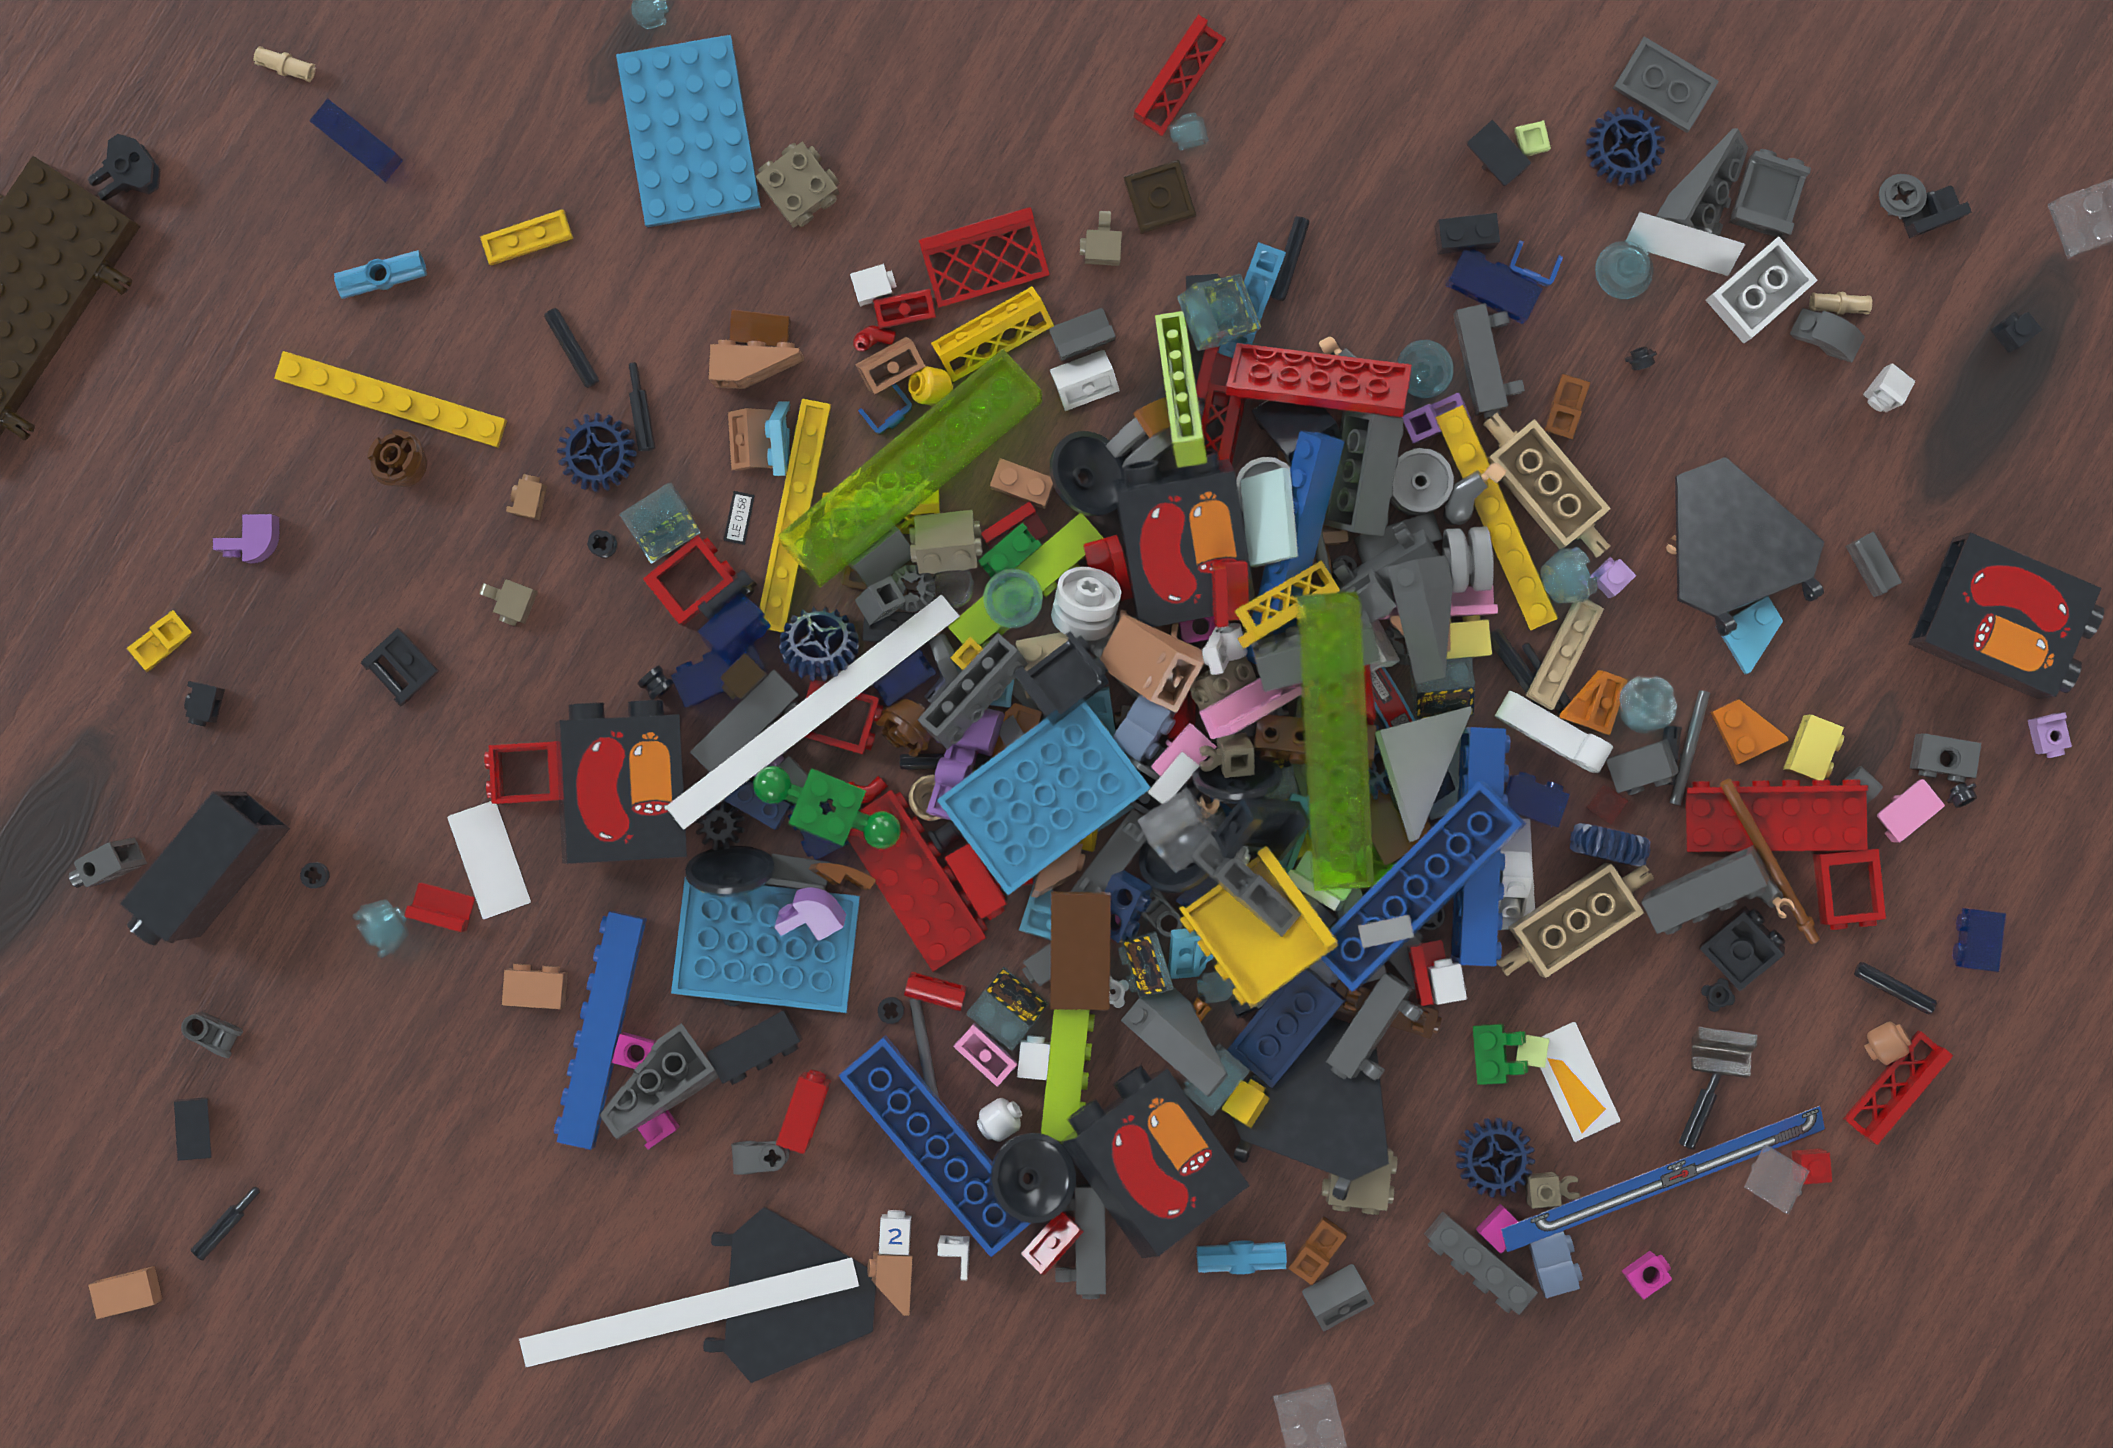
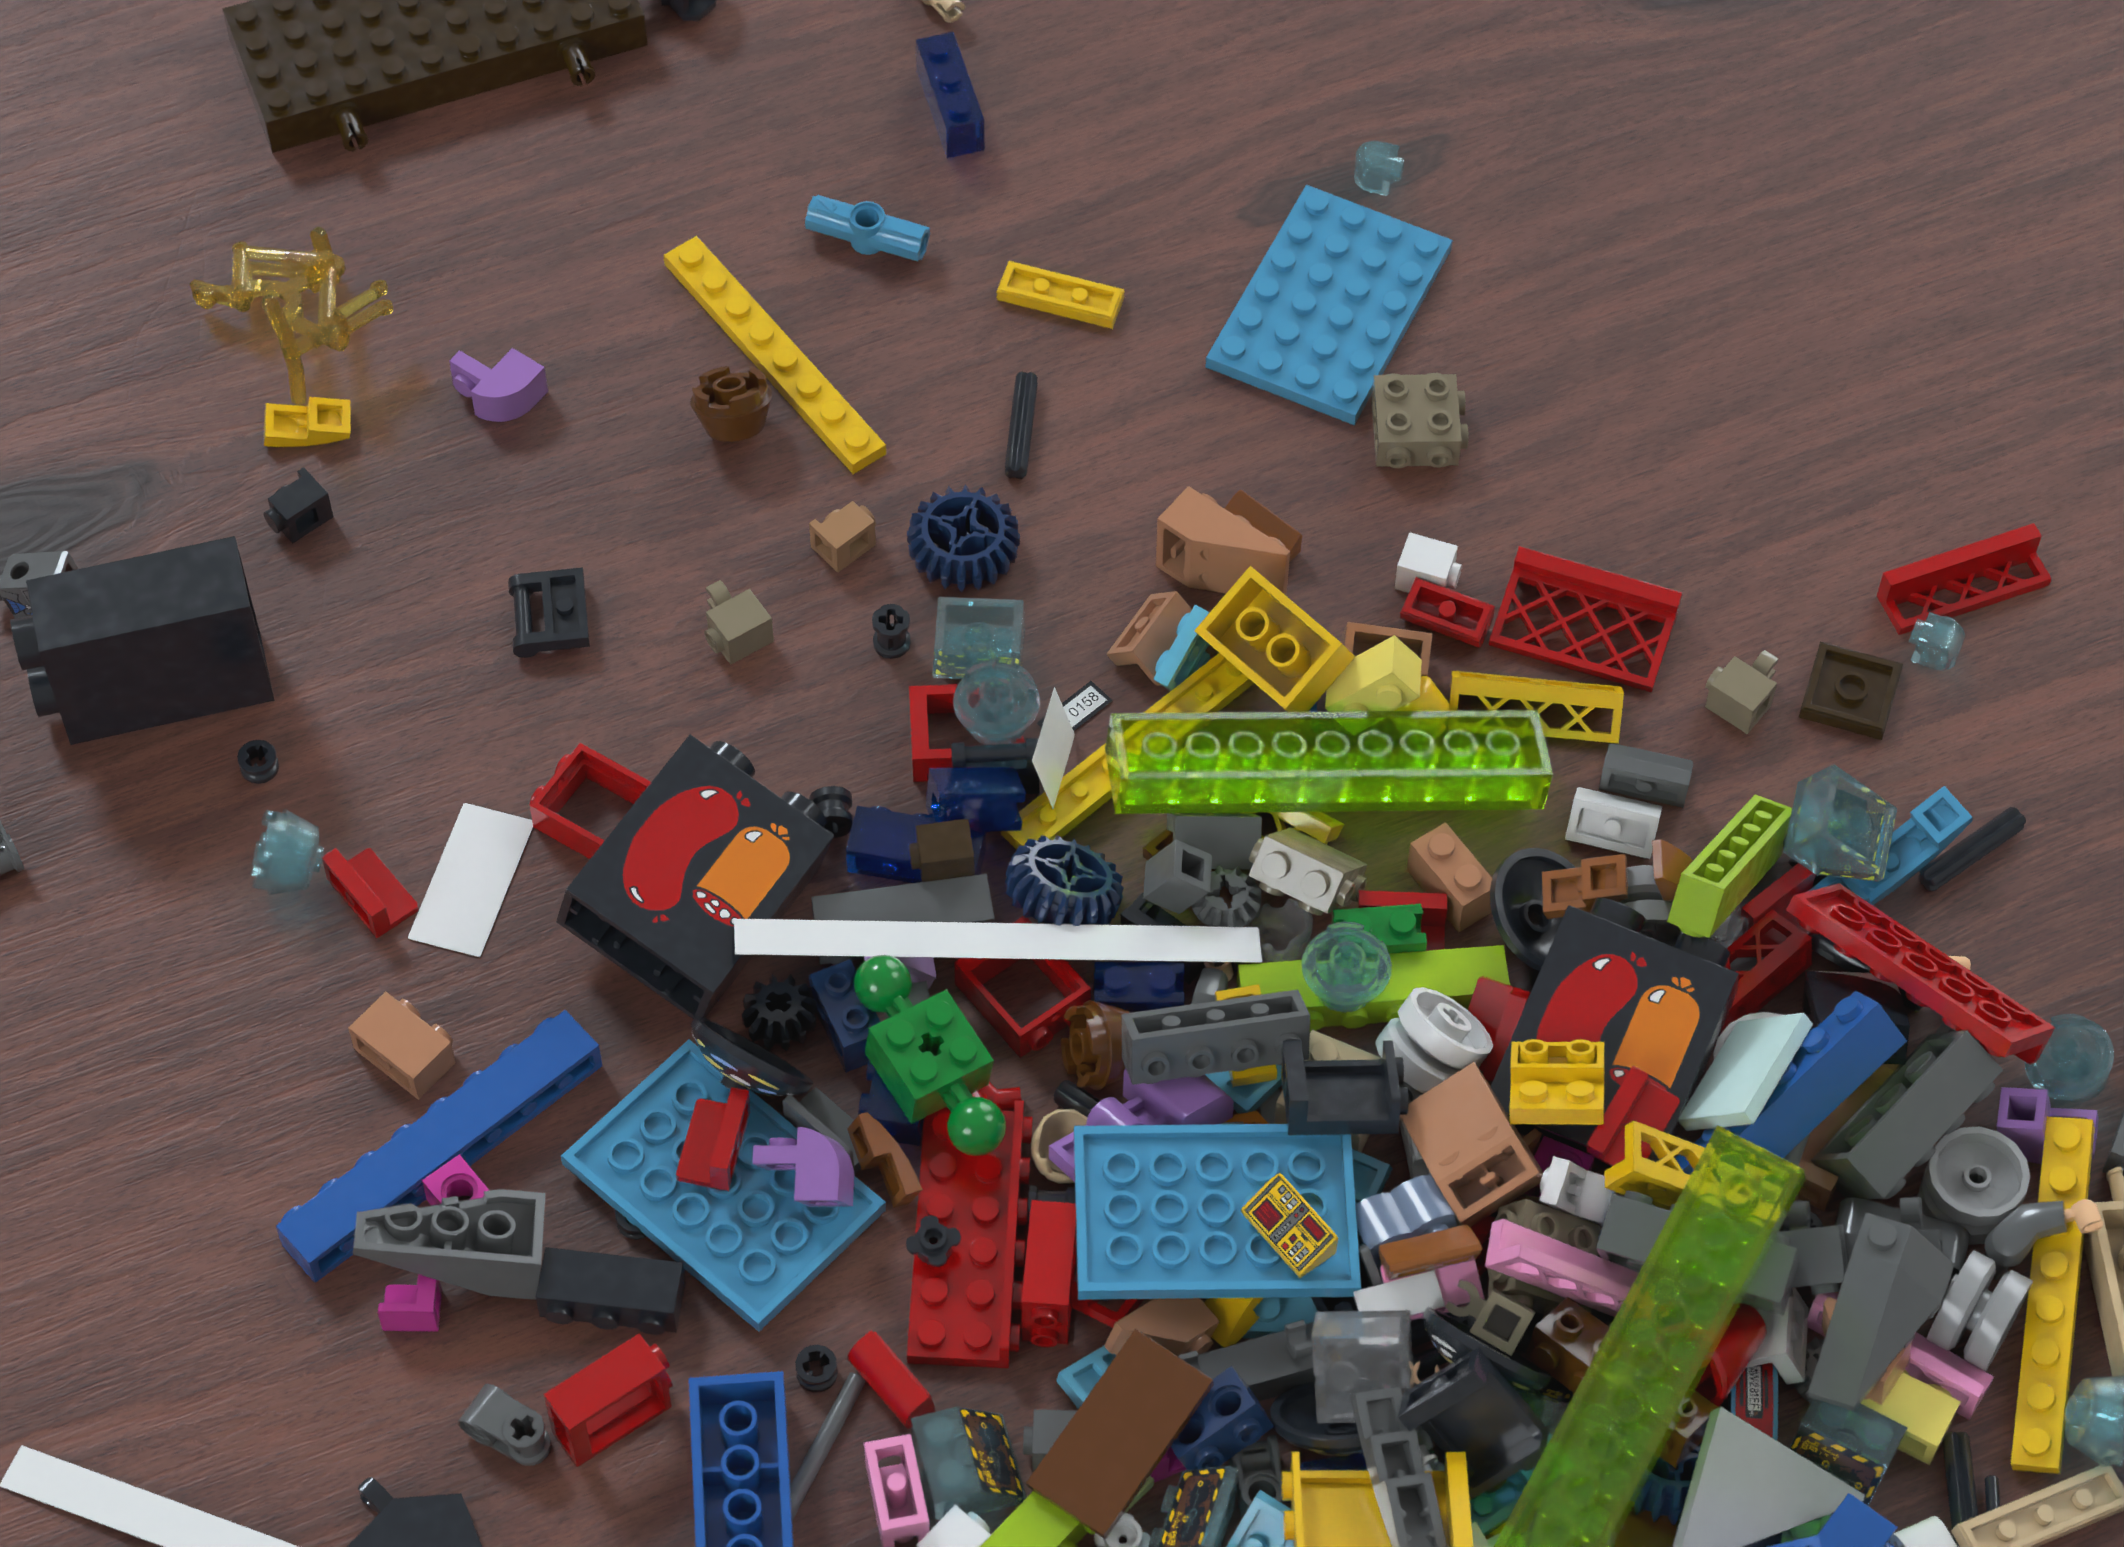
camera: 35 degrees right, 30 degrees down
black axle [629,362,656,451] -> none
red arm [853,325,896,352] -> none
none -> clear yellow piece [190,226,394,405]
none -> red panel [676,1087,750,1191]
none -> black plate [906,1215,961,1267]
none -> clear light blue cone [953,659,1040,745]
none -> white sticker [1032,687,1075,809]
none -> yellow brick [1194,566,1356,722]
none -> slope [1241,1173,1338,1278]
none -> light yellow brick [1325,635,1422,733]
none -> dark orange slope [1378,1225,1482,1280]
none -> yellow brick [1509,1039,1605,1125]
none -> dark orange slope [1542,854,1628,919]

